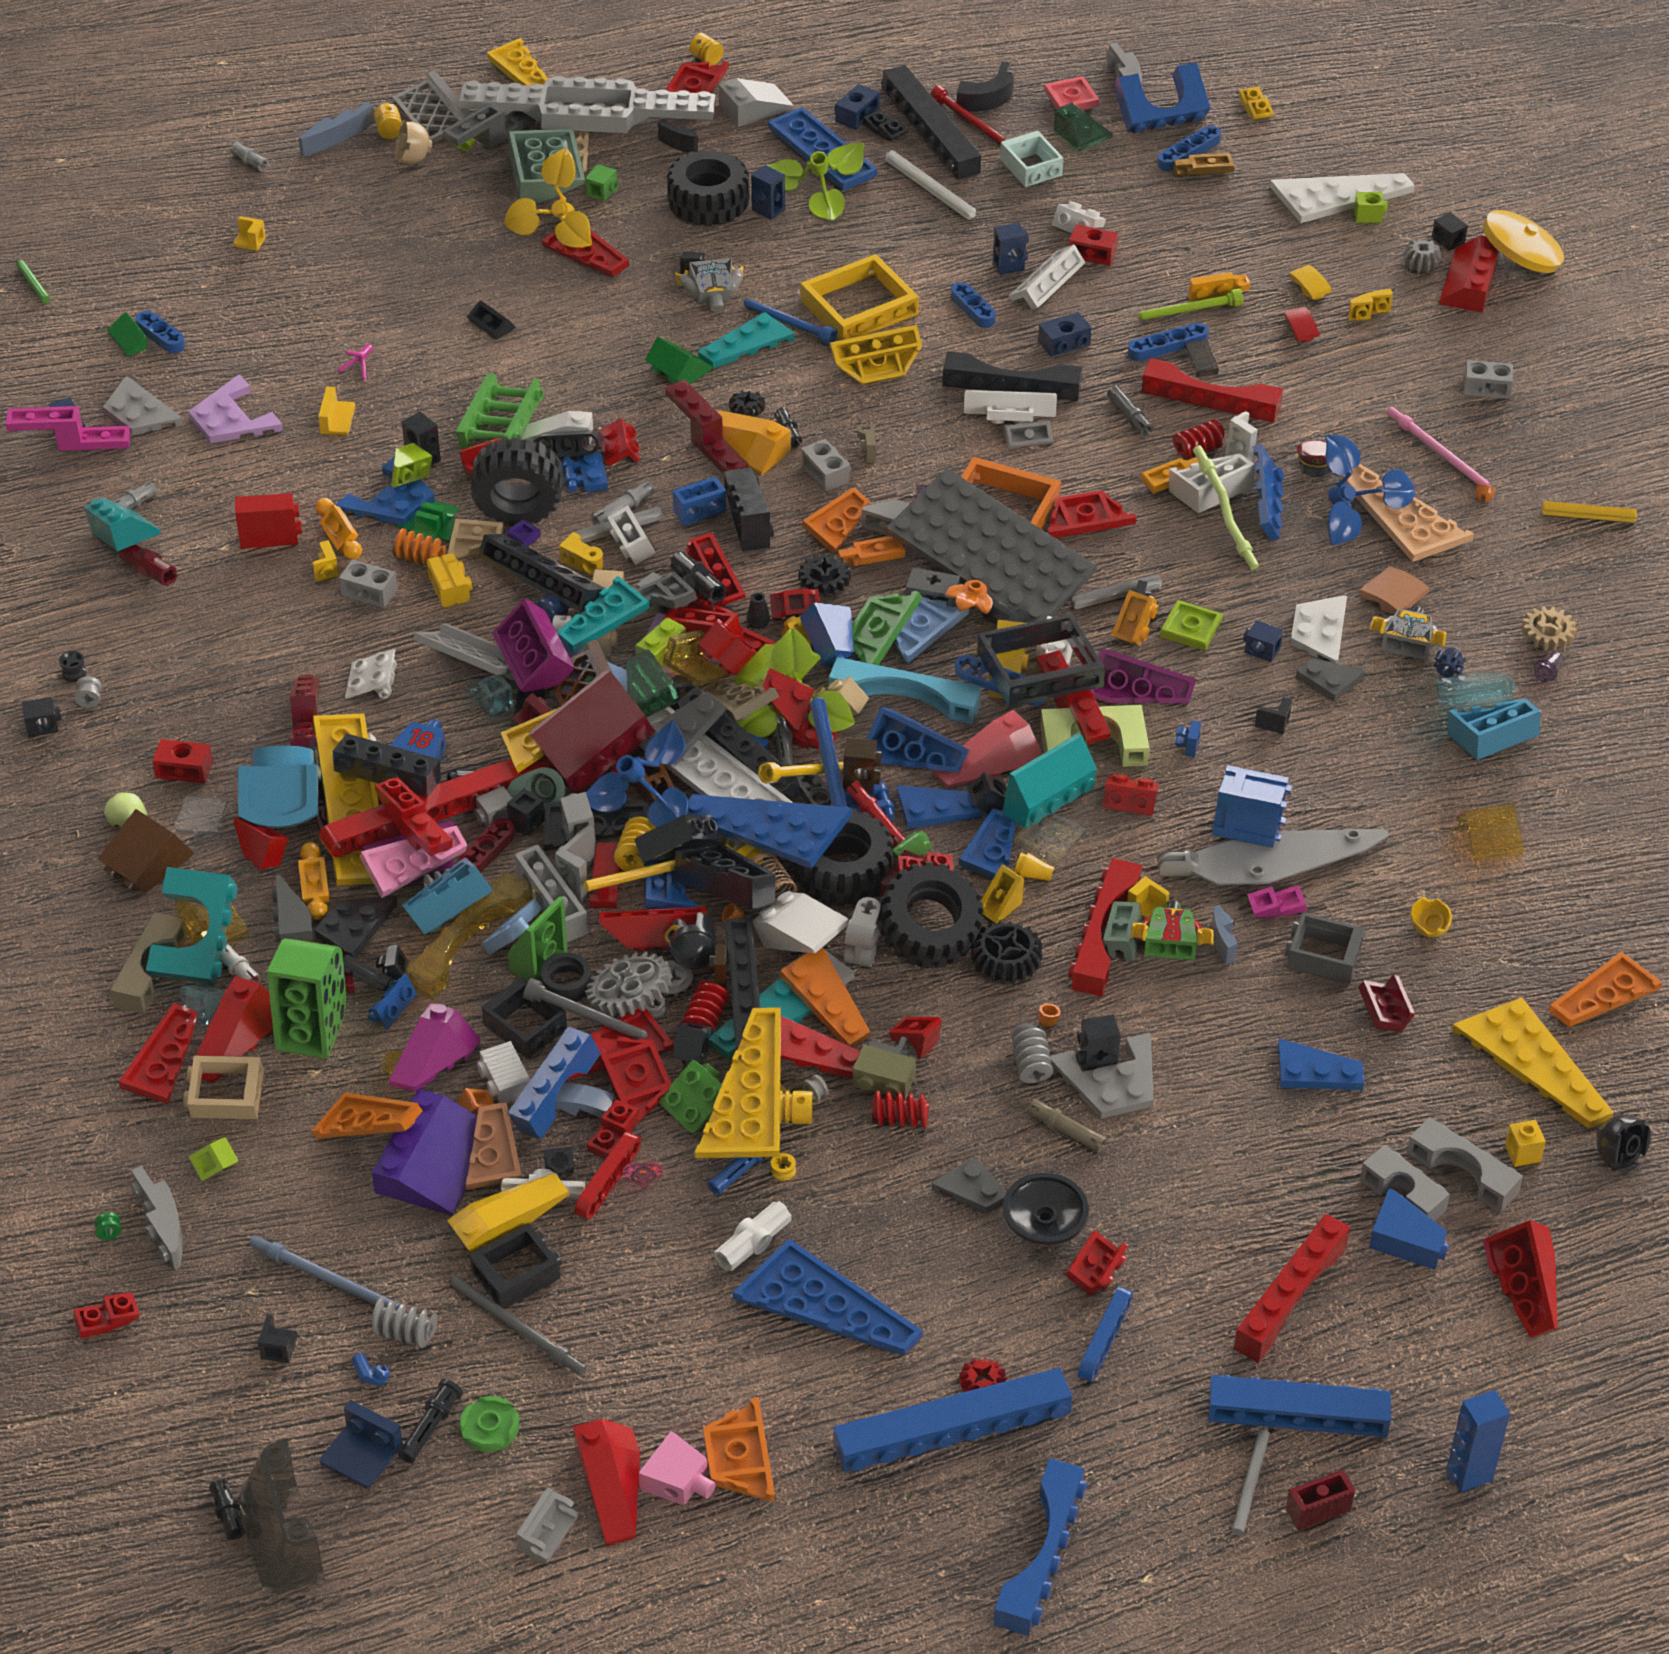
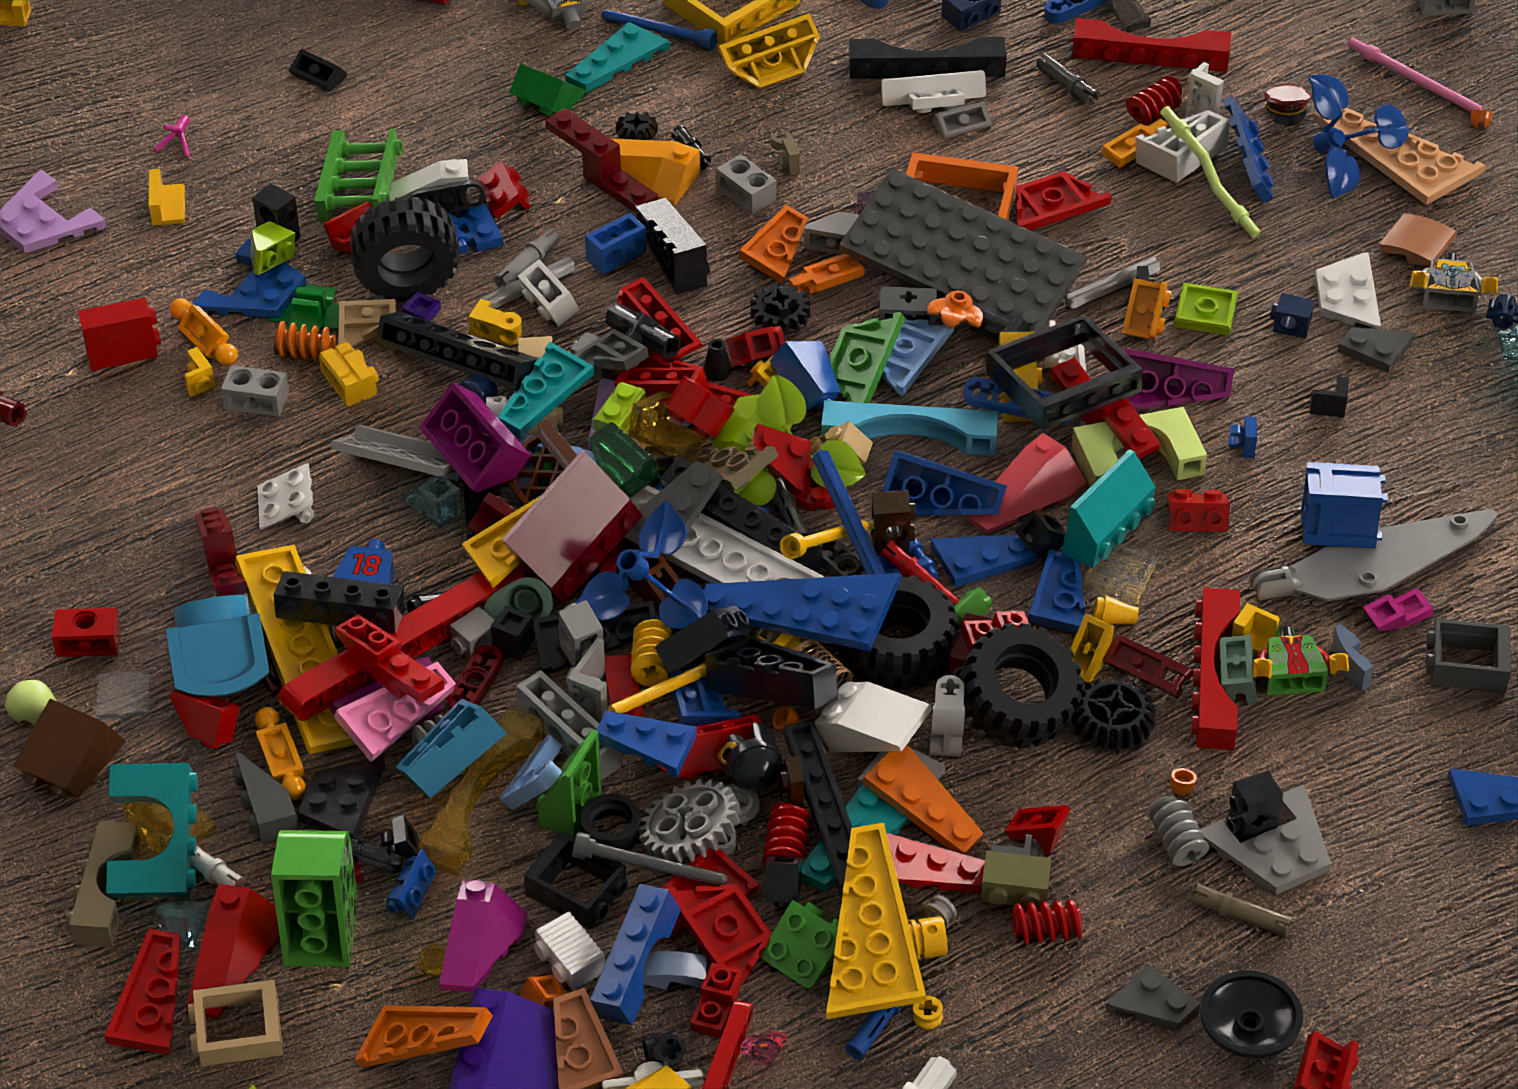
camera: 10 degrees left, 0 degrees up
none -> blue wing [596,711,697,778]
none -> dark red plate [1102,633,1194,699]

